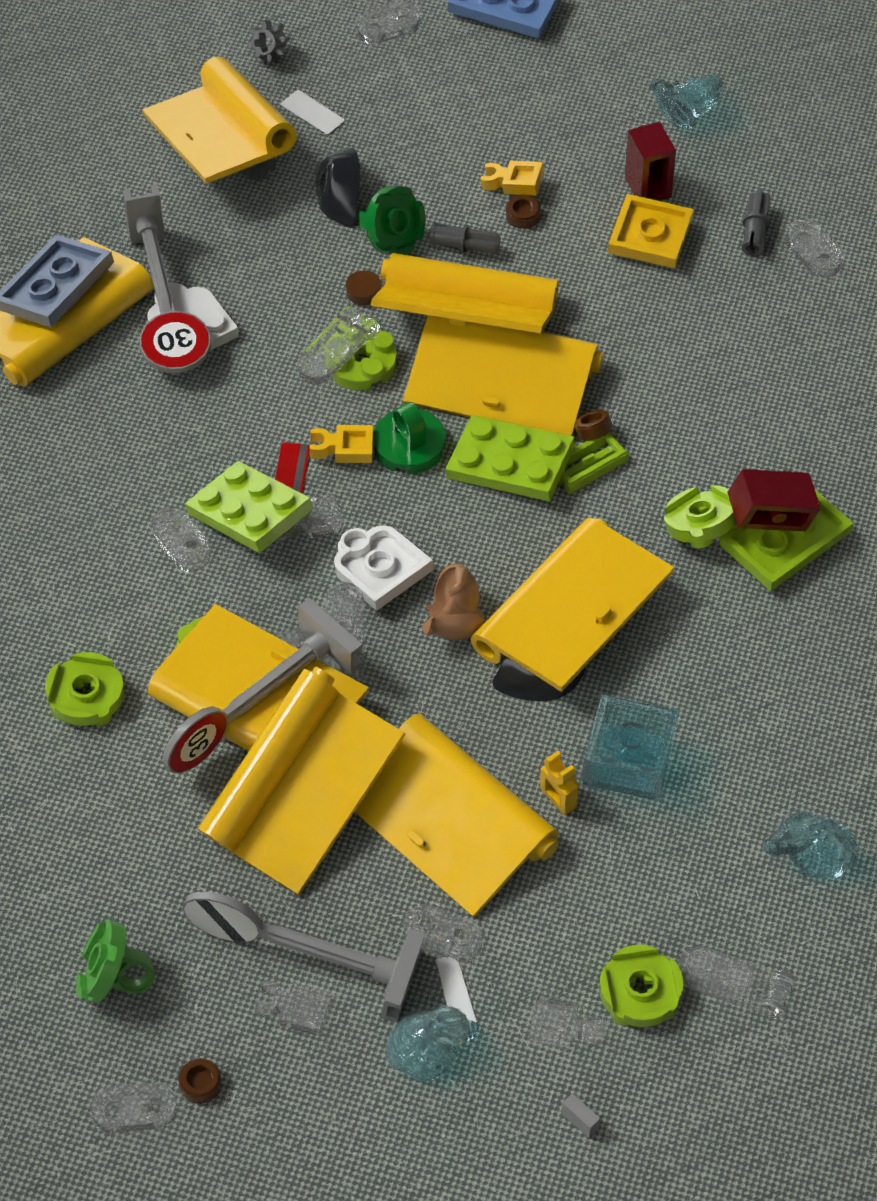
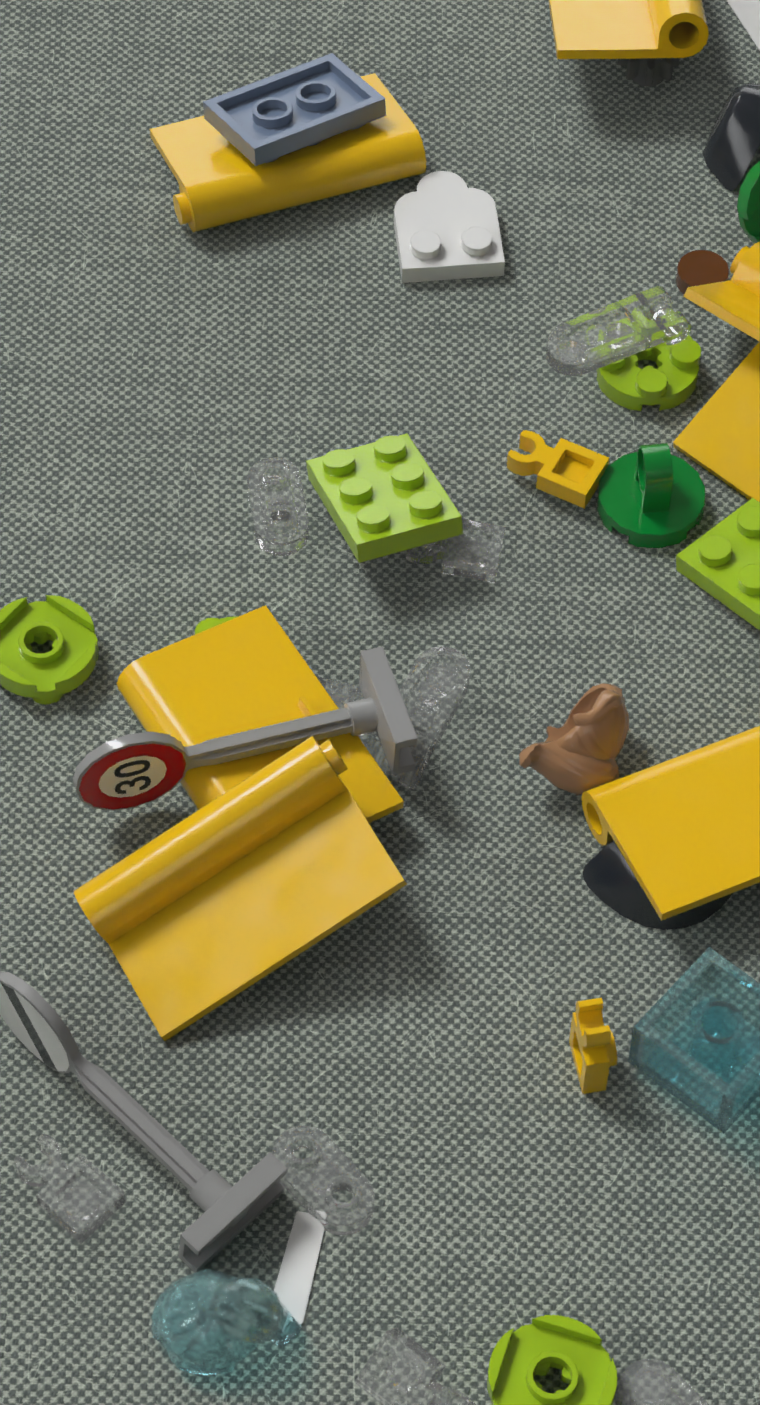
camera: 25 degrees right, 0 degrees up
piece [123,184,211,373] -> none
red sticker [275,442,310,493] -> none
white plate [334,526,434,611] -> none
yellow door [355,713,559,918] -> none

